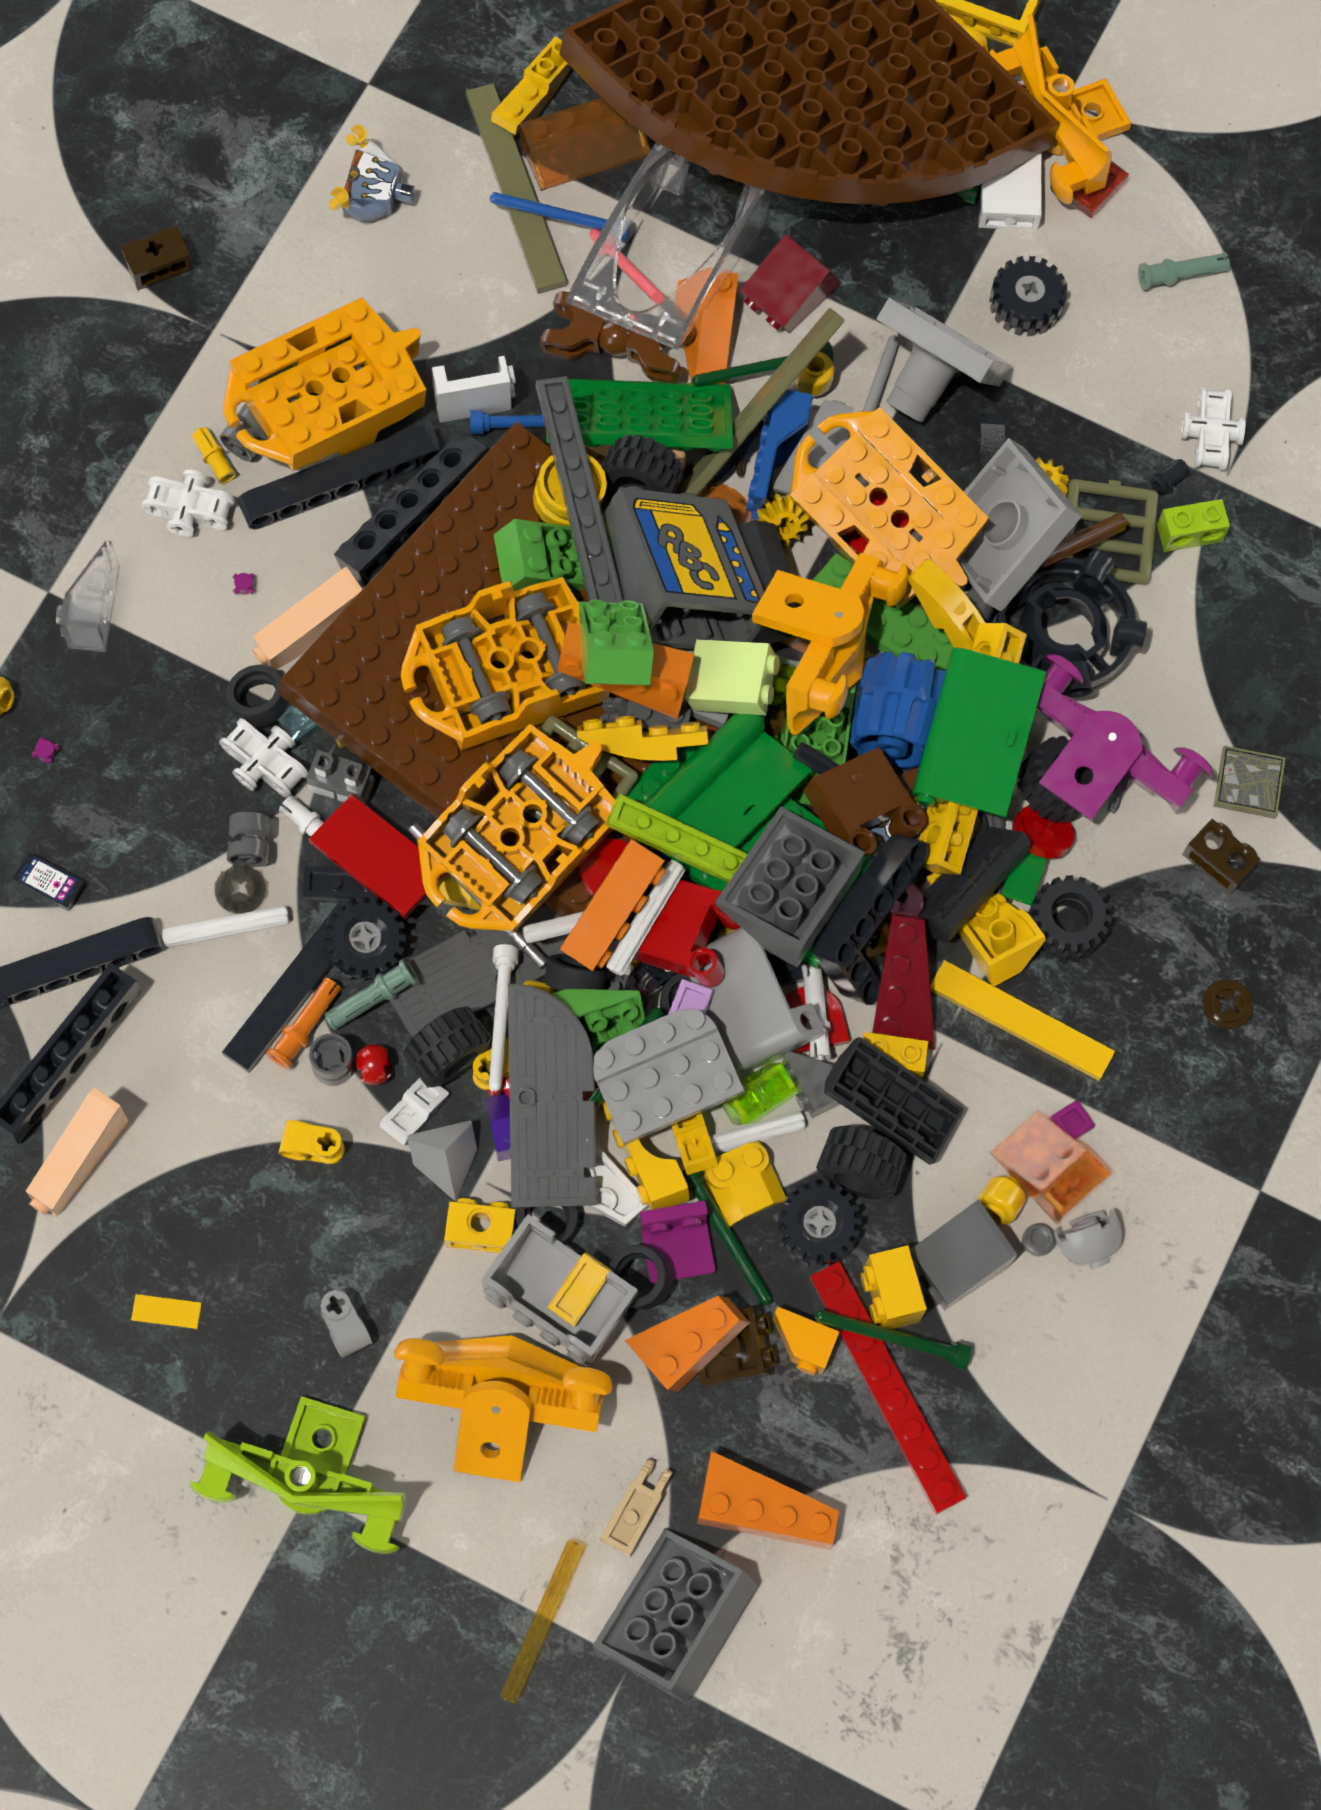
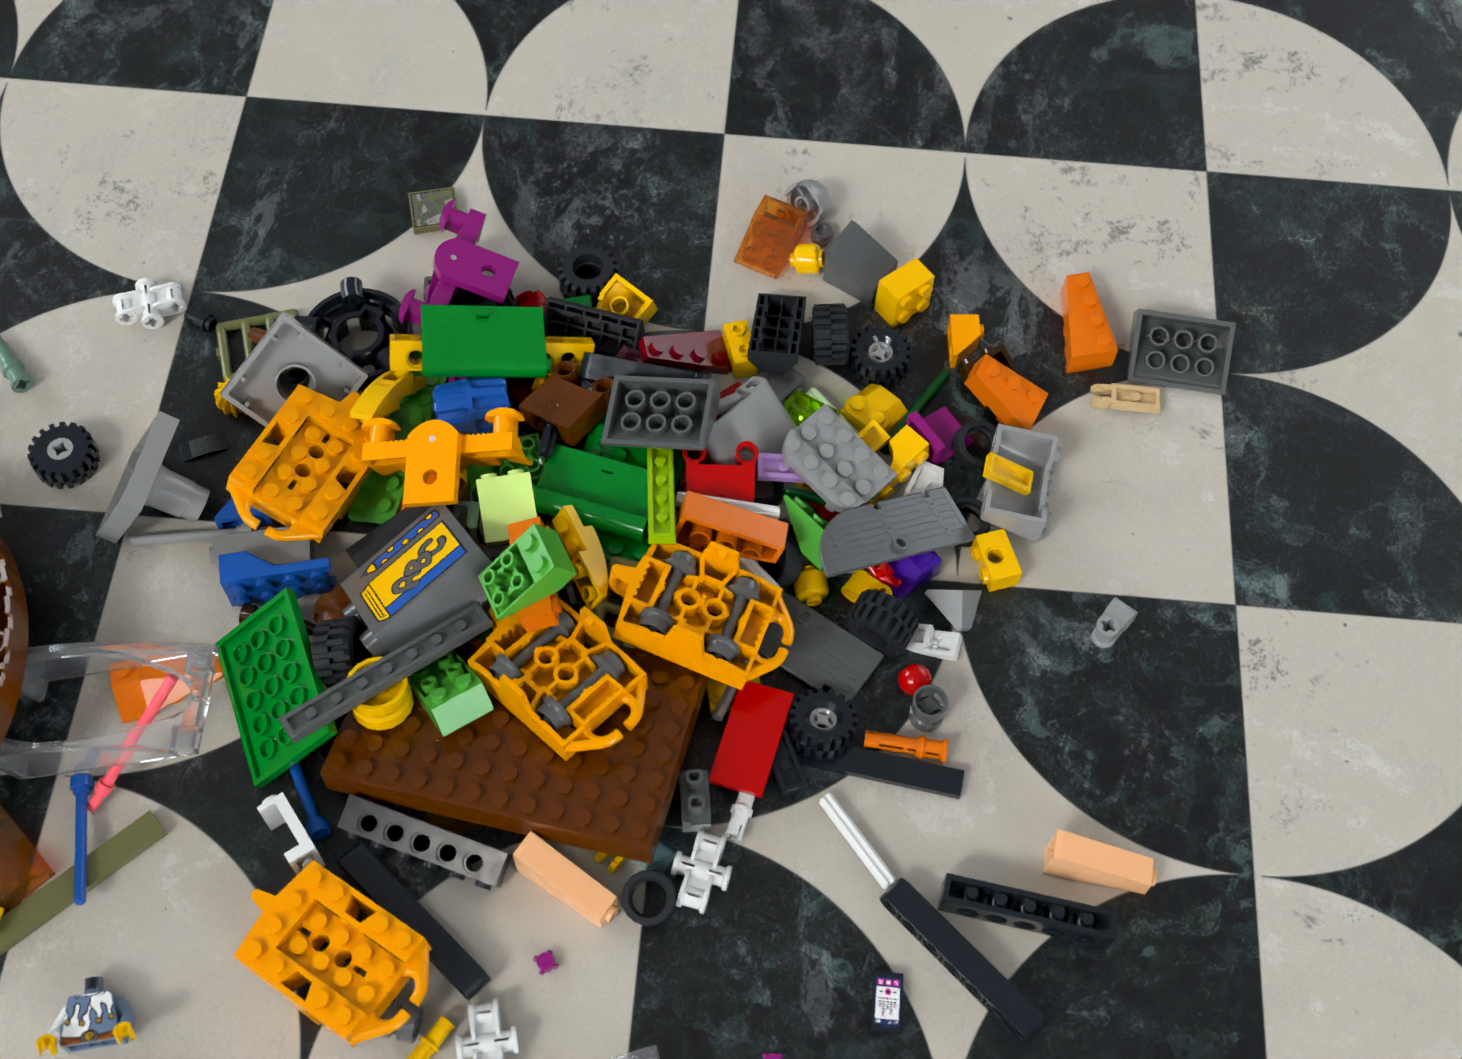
camera: 110 degrees left, 10 degrees down
yellow sticker [131,1294,201,1329] -> none
lime piece [189,1396,408,1554] -> none
clear smoke gear [214,864,266,914] -> none
dark grey wheel [227,812,271,868] -> none
yellow piece [279,1120,345,1164] -> none
sand green pin [324,958,419,1031] -> none
light orange piece [394,1335,613,1483] -> none
white piece [489,944,519,1091] -> none
clear yellow axle [500,1540,583,1704] -> none
reddish brown piece [539,291,696,384] -> none
olive tile [674,307,845,496] -> none
dark green piece [692,341,834,386] -> none
dark red slope [739,234,842,333] -> none
yellow gear [757,493,809,546] -> none
yellow head [795,352,835,397] -> none
red plate [809,1261,966,1515] -> none
dark green piece [815,1310,972,1370] -> none
yellow tile [930,960,1115,1081] -> none
magenta tile [1049,1100,1095,1145] -> none
lime brick [1157,499,1230,552] -> none
dark brown brick [1182,818,1261,895] -> none
dark brown gear [1201,979,1254,1030] -> none

